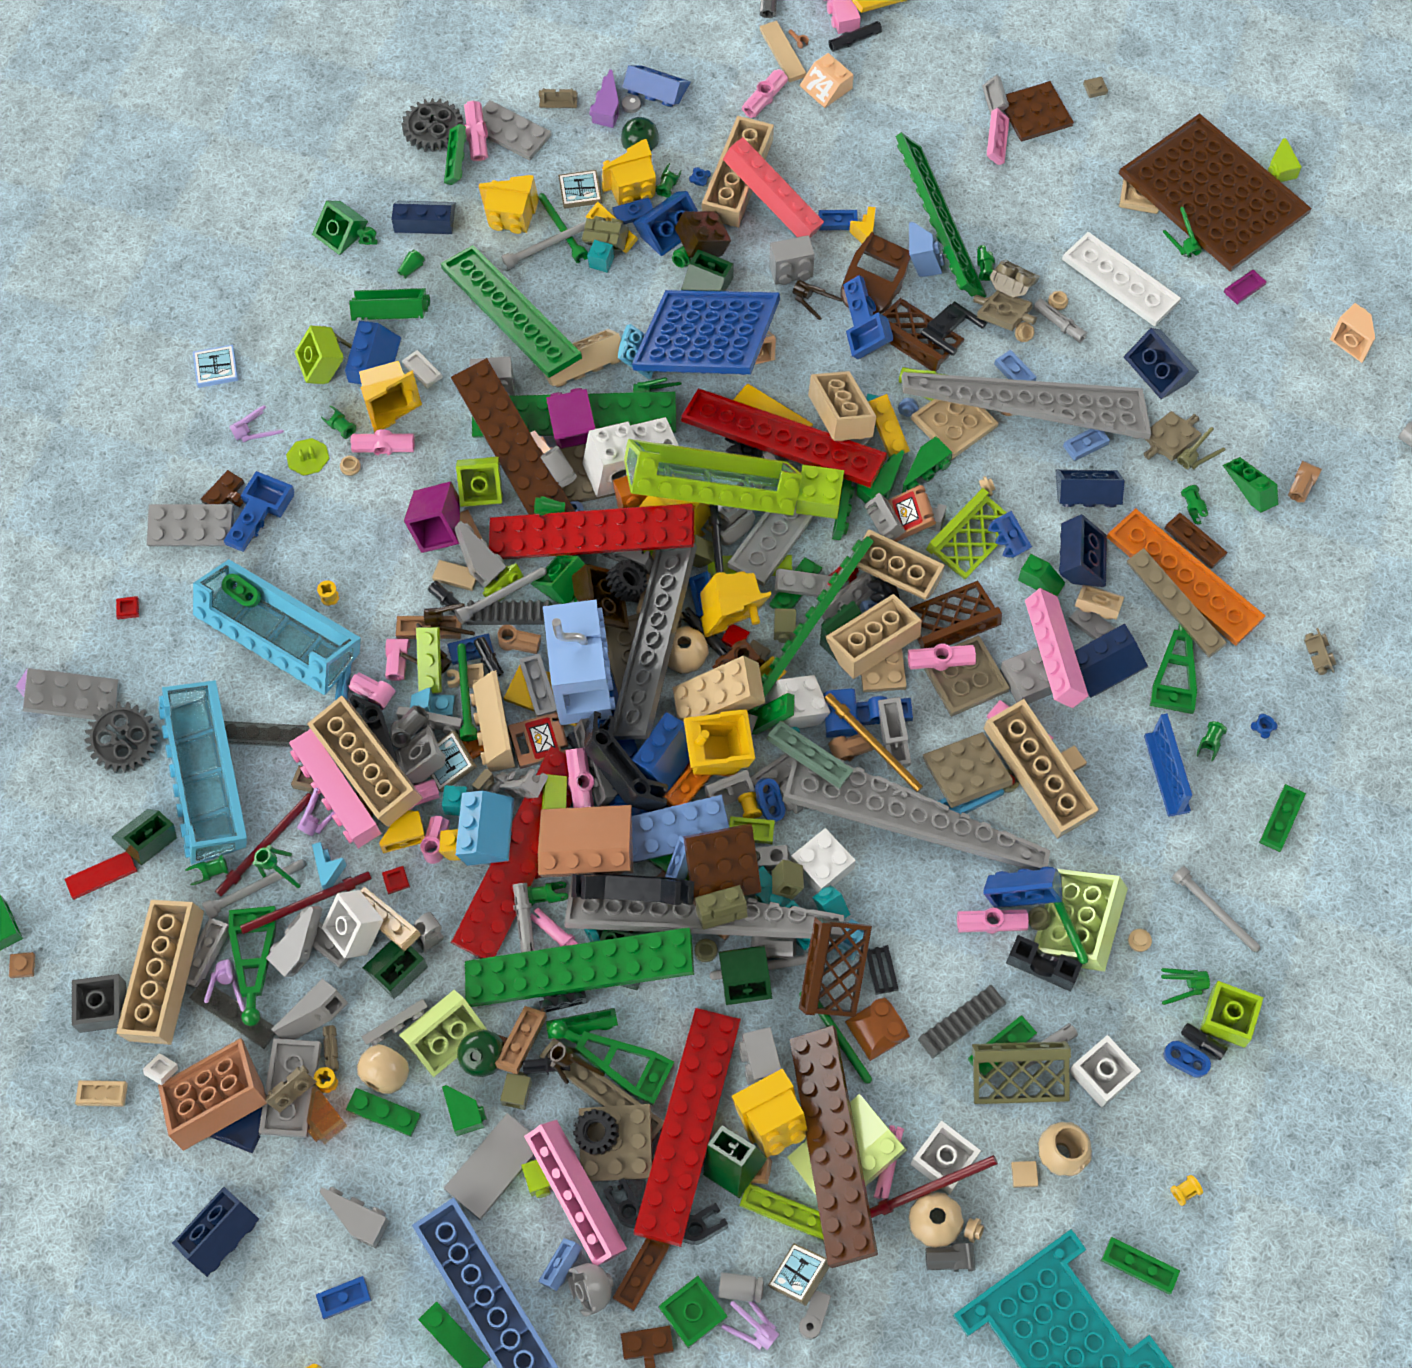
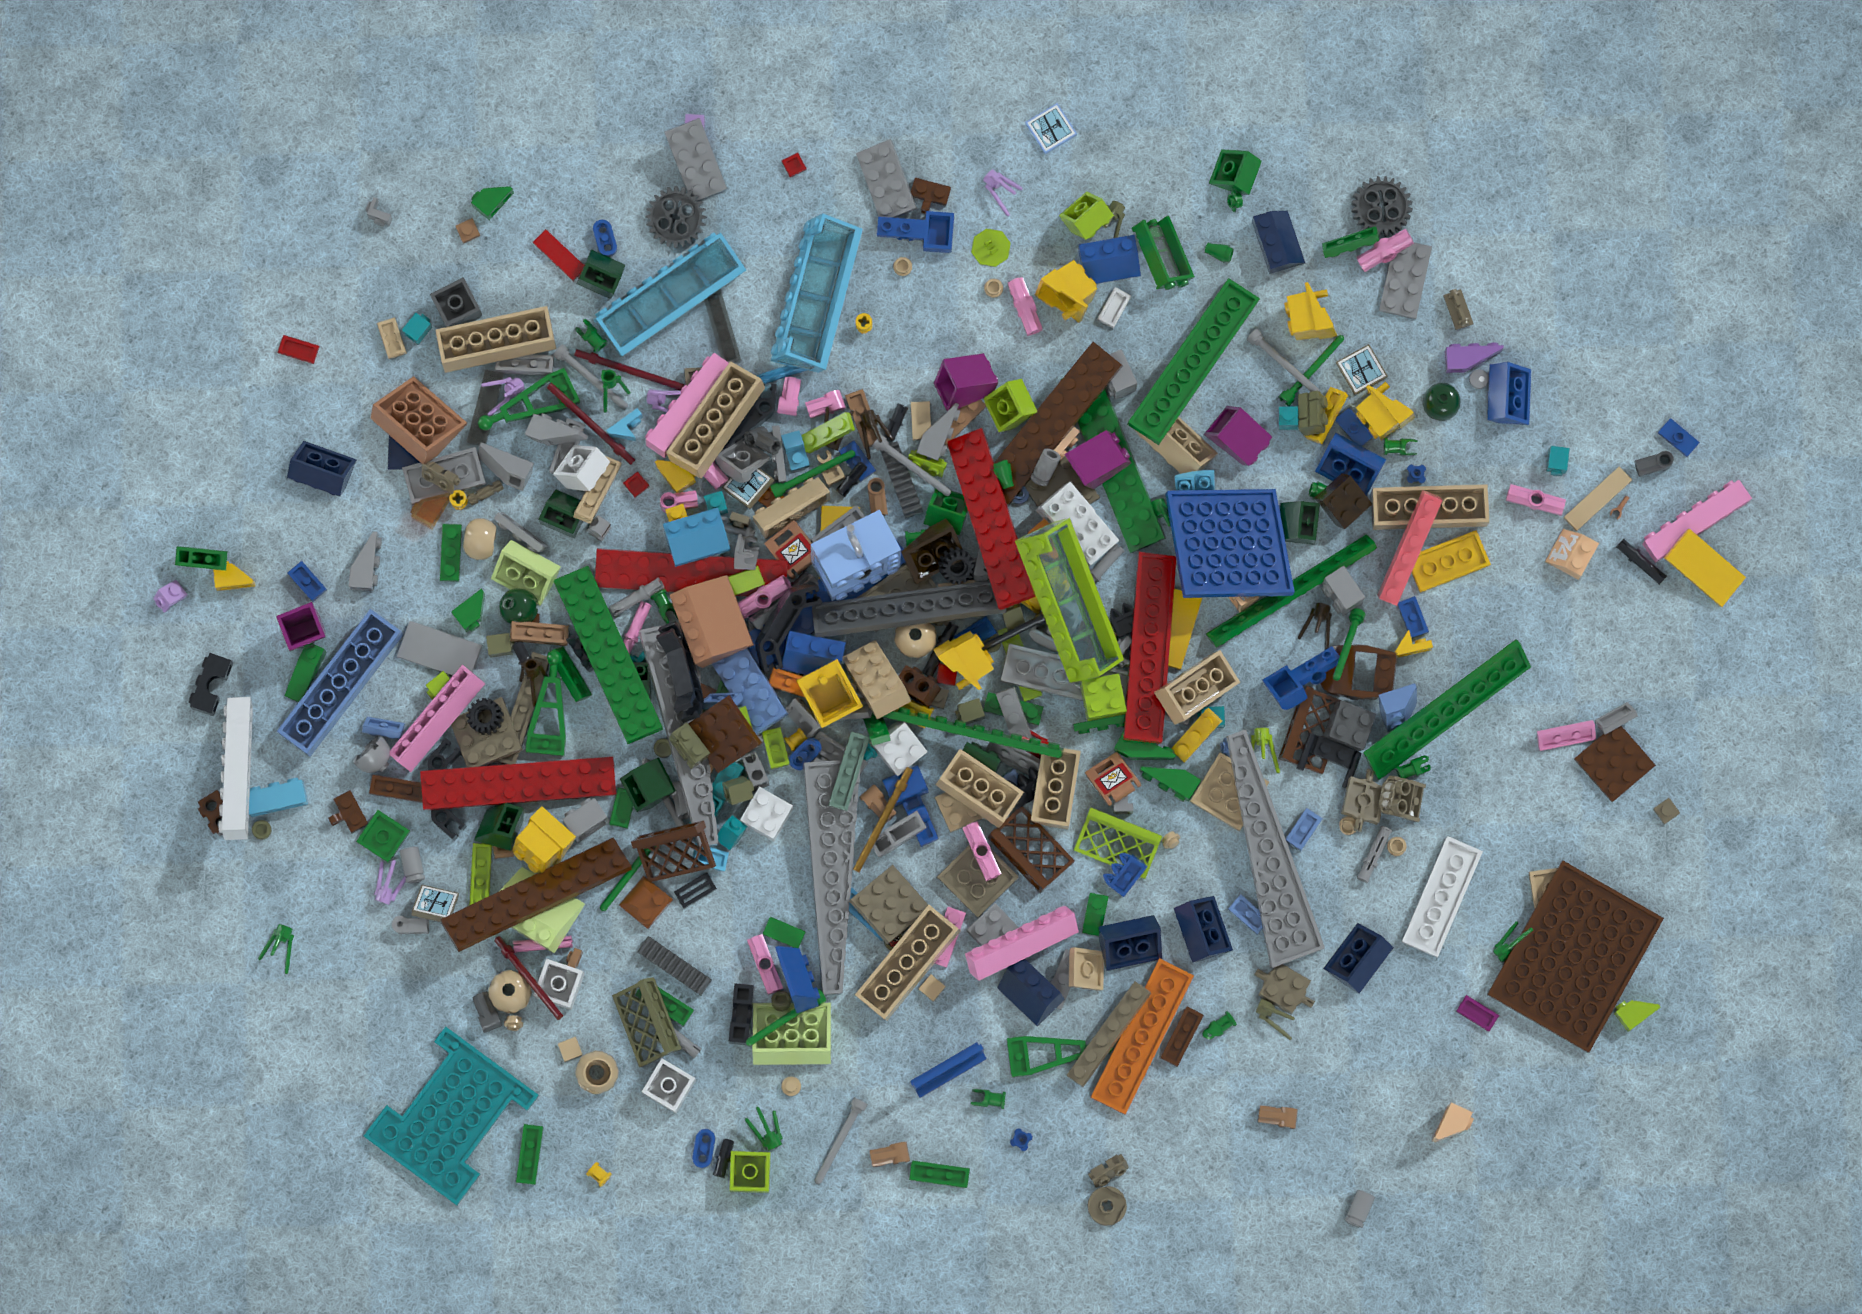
camera: 70 degrees right, 15 degrees up
white plate [143,1053,178,1085] -> none
green plate [222,574,261,608] -> none
green piece [321,406,357,439] -> none
light grey hinge [864,493,906,540] -> none
green slope [1223,457,1279,513] -> none
none -> magenta slope [276,602,326,651]
none -> red tile [277,335,320,364]
none -> teal brick [402,313,432,345]
none -> medium nougat plate [566,948,583,969]
none -> blue plate [593,219,617,257]
none -> green tile [609,787,633,829]
none -> green tile [763,917,806,948]
none -> medium nougat piece [869,1142,910,1167]
none -> tan plate [893,257,912,276]
none -> dark tan plate [1088,1186,1127,1226]
none -> magenta slope [1203,406,1272,466]
none -> green plate [1206,534,1377,648]
none -> dark grey brick [1323,700,1376,751]
none -> green piece [1333,608,1366,681]
none -> yellow tile [1411,530,1491,593]
none -> teal brick [1546,446,1570,476]

